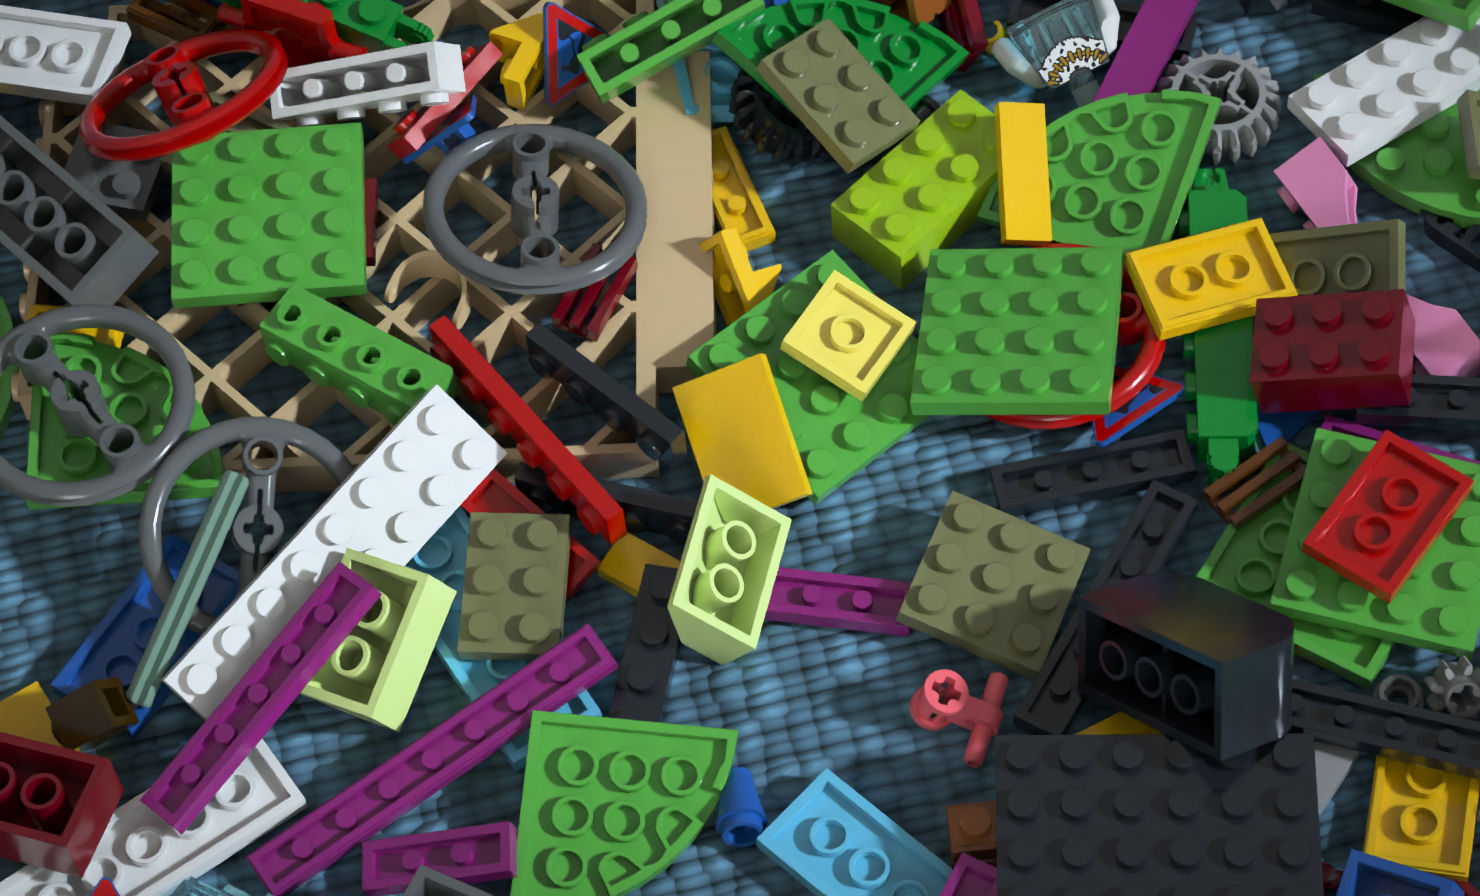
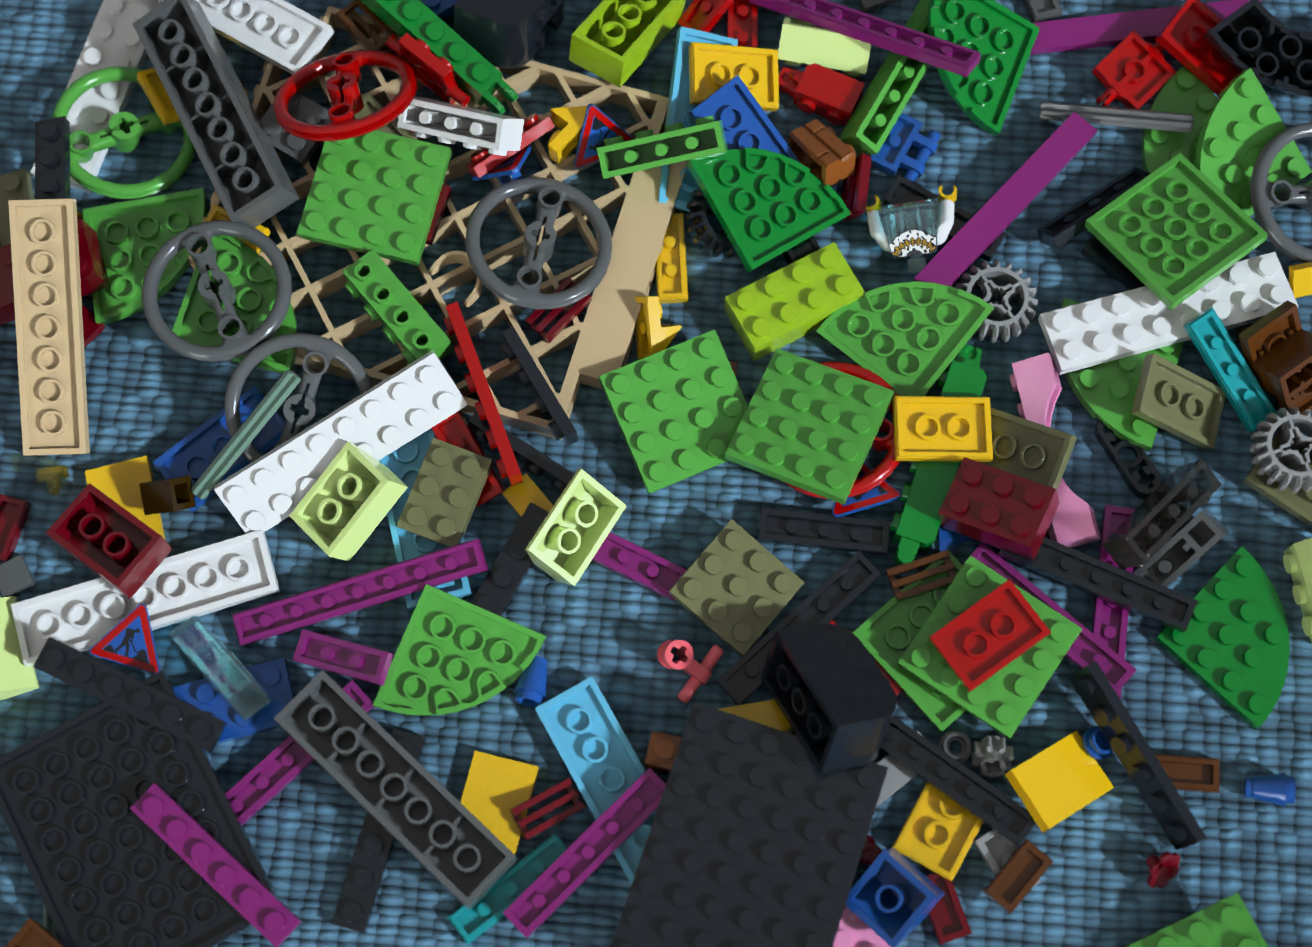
camera: 15 degrees right, 15 degrees up
magenta plate [140,561,382,834] -> none
yellow tile [672,353,813,509] -> none
olive plate [756,18,920,174] -> none
light yellow plate [780,270,917,402] -> none
yellow tile [994,102,1052,246] -> none

